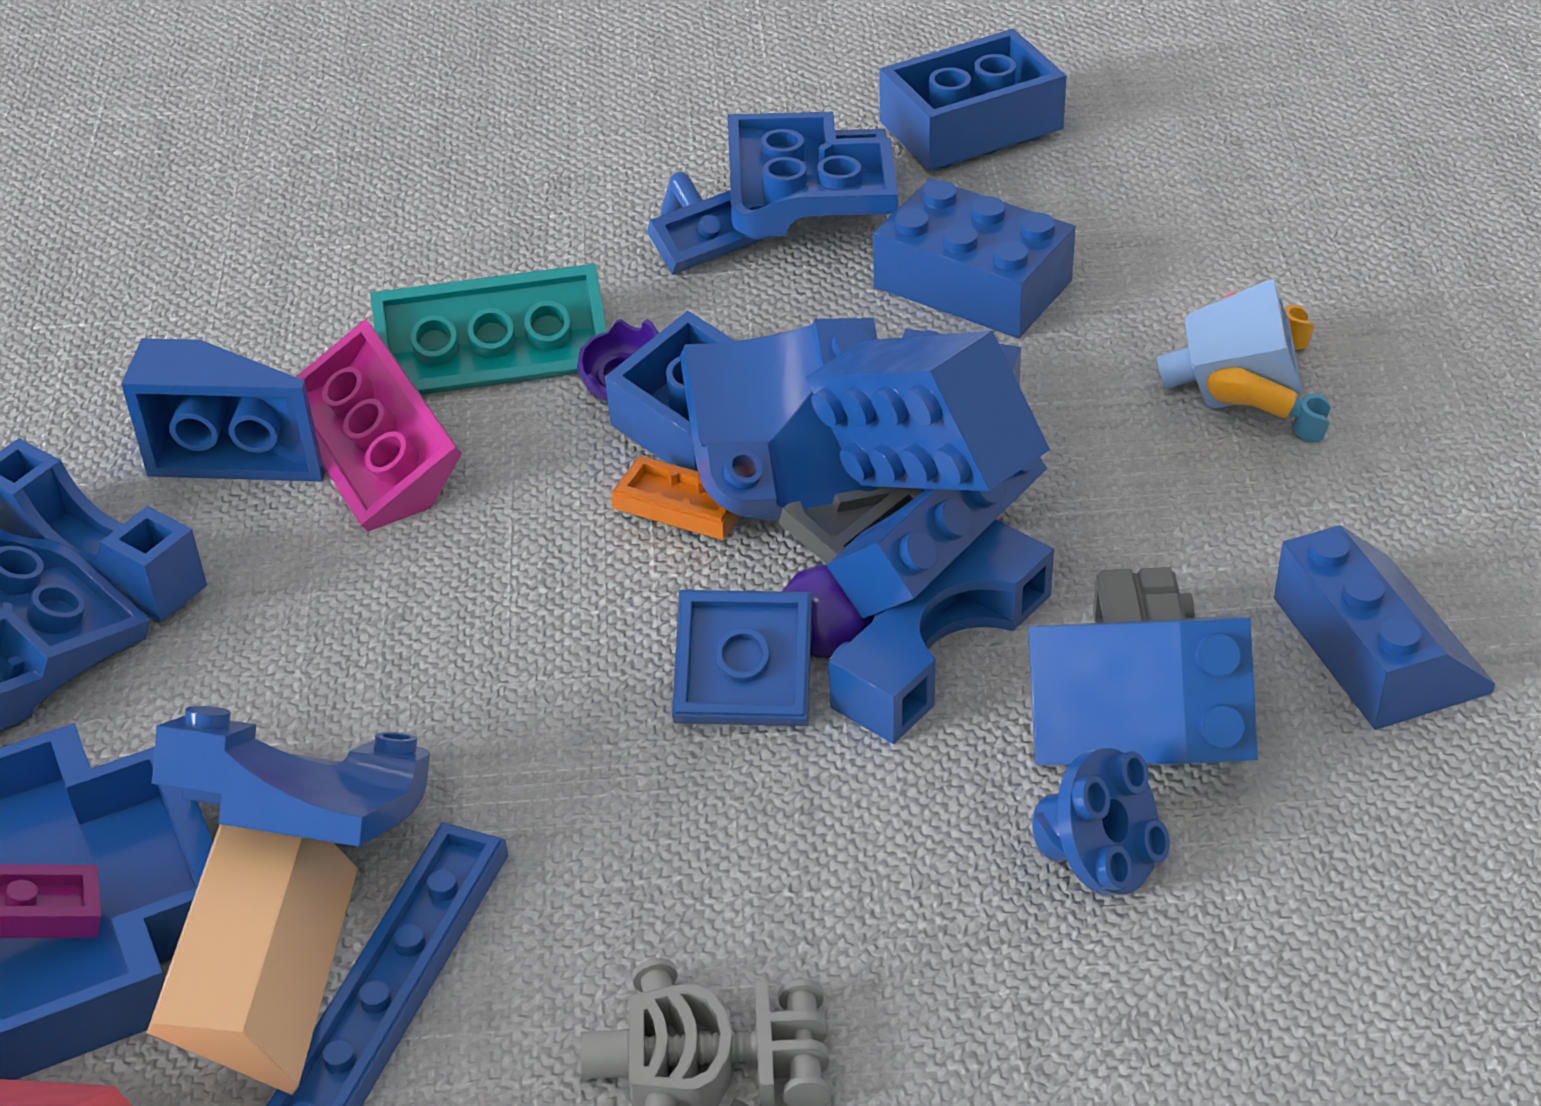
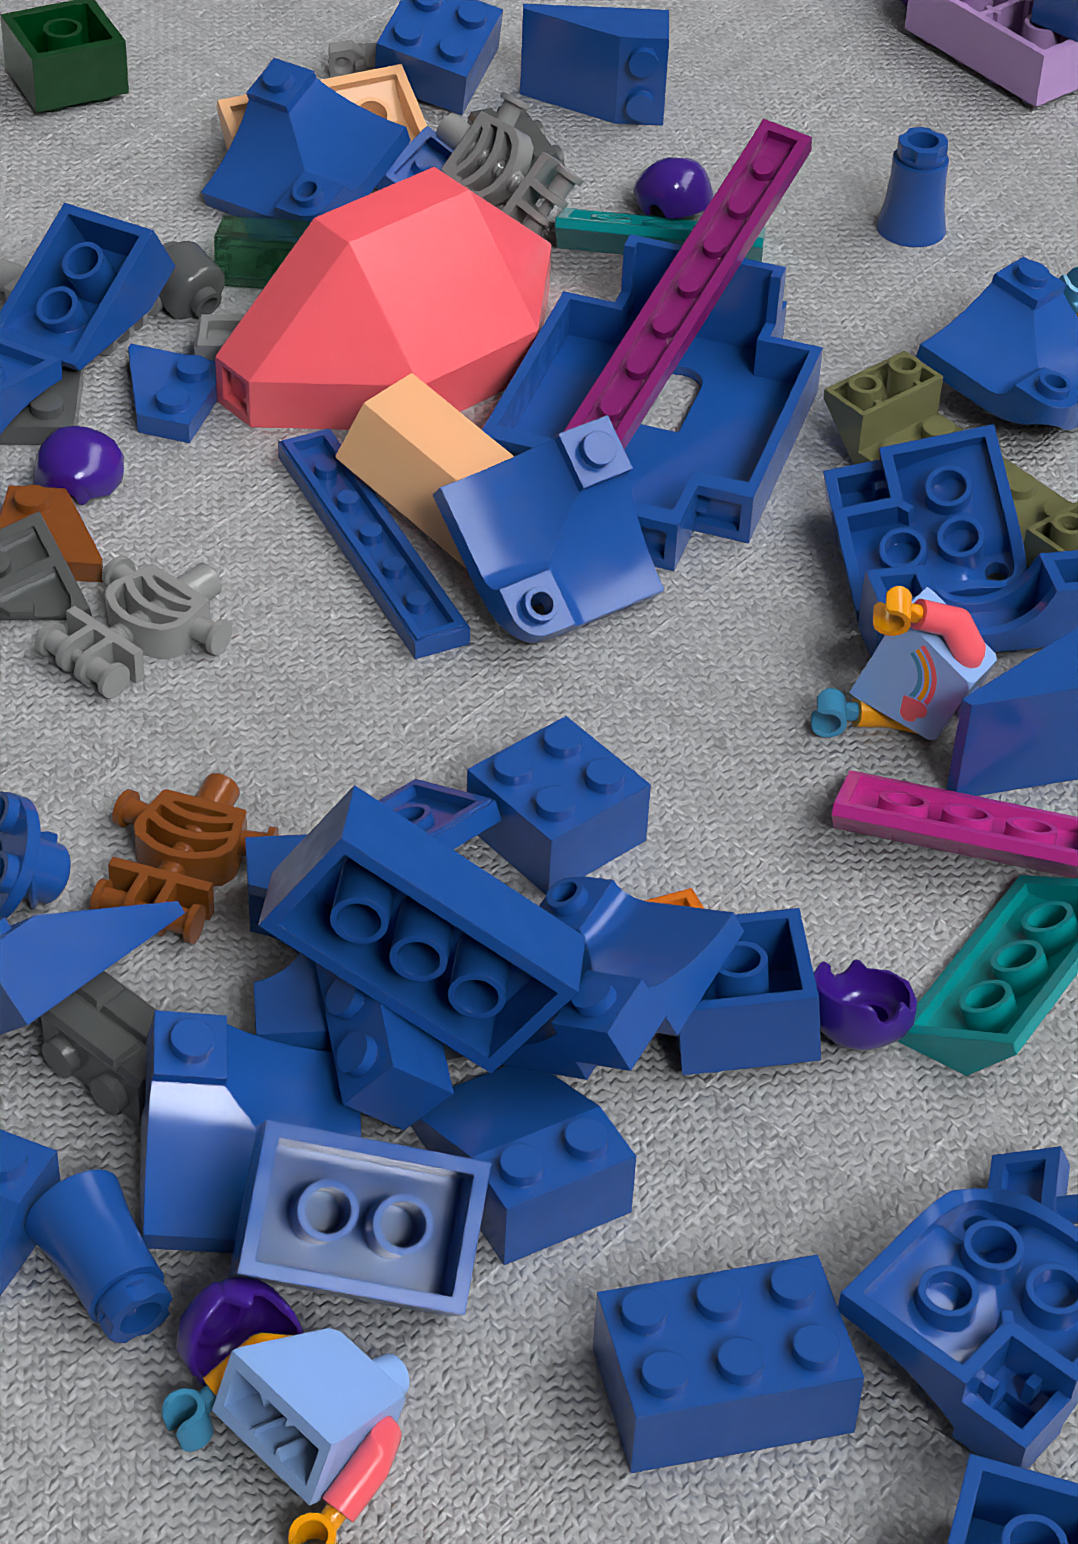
camera: 130 degrees right, 0 degrees up
none -> blue plant [25,1170,173,1343]
none -> dark orange piece [89,773,279,944]
none -> blue slope [139,1010,361,1253]
none -> dark purple hair [176,1277,304,1387]
none -> brick [228,1120,492,1317]
none -> blue brick [467,716,651,895]
none -> torso [811,586,997,740]

